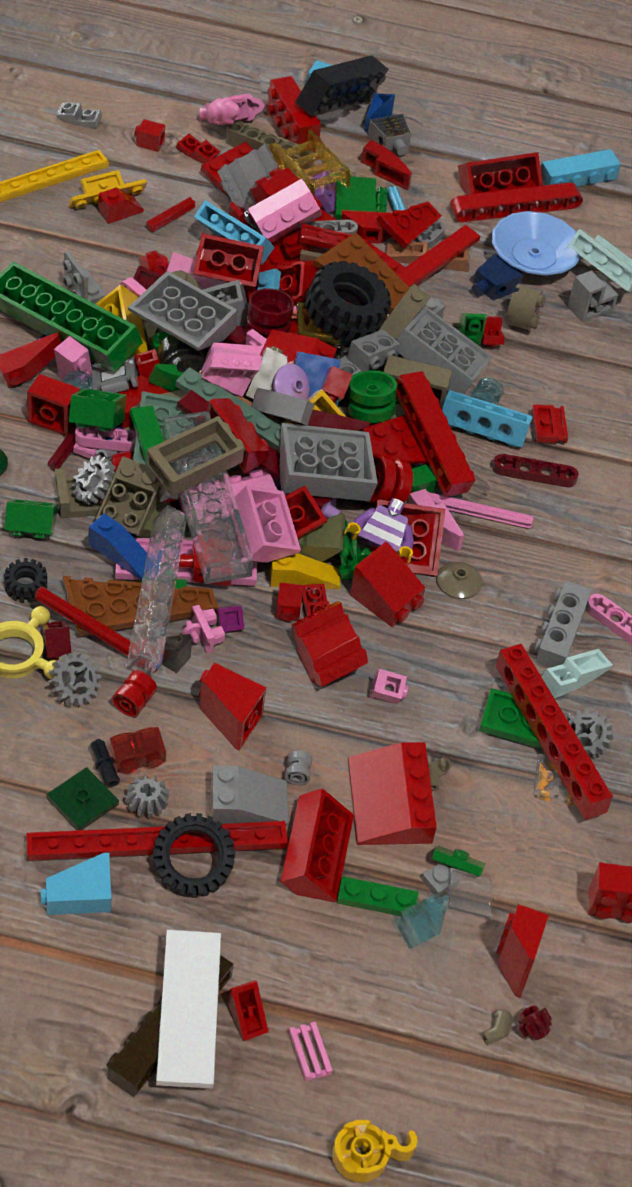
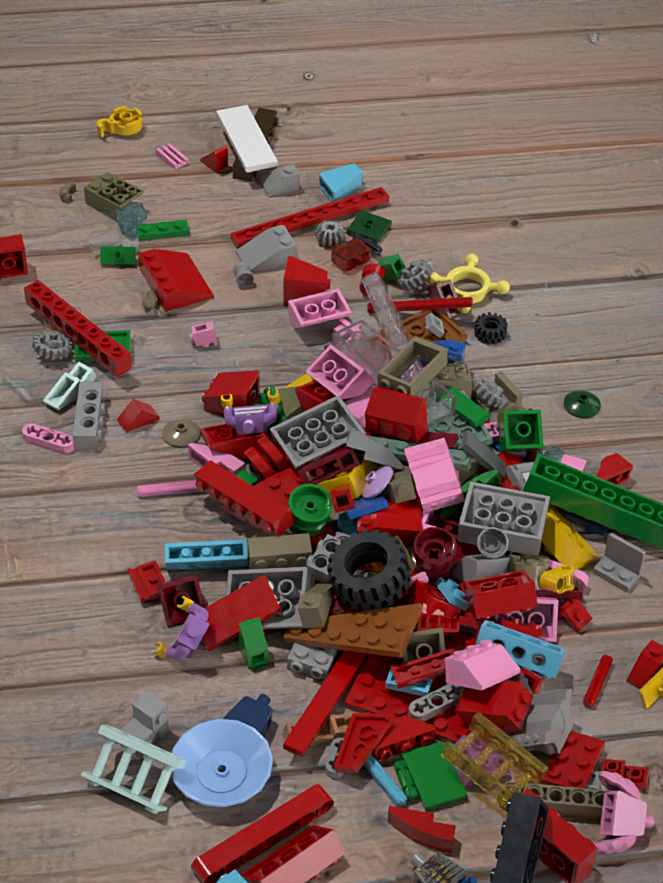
camera: 165 degrees right, 5 degrees down
green slope [4,499,58,538] -> none
red brick [27,374,80,436] -> none
clear smoke slope [148,634,192,673] -> none
black tyre [153,813,235,898] -> none
red brick [275,582,303,622] -> none
red slope [280,788,354,902] -> none
red slope [291,601,369,687] -> none
red slope [302,583,330,617] -> none
clear light blue wheel [470,378,504,405] -> none
red bracket [482,316,505,347] -> none
dark red beam [492,454,579,488] -> none
red slope [496,904,549,998] -> none
dark tan brick [506,284,546,331] -> none
dark red gear [518,1006,552,1040] -> none
none -> olive slope [84,172,144,210]
none -> red slope [117,399,160,433]
none -> medium lavender torso [152,596,209,660]
none -> dark red slope [157,574,205,627]
none -> red tile [202,574,283,652]
none -> light grey slope [257,164,300,197]
none -> bright pink slope [288,289,352,328]
none -> green brick [377,254,406,281]
none -> light grey plate [425,313,444,337]
none -> dark grey tile [461,430,506,479]
none -> light grey hair [477,527,509,559]
none -> yellow piece [539,565,575,594]

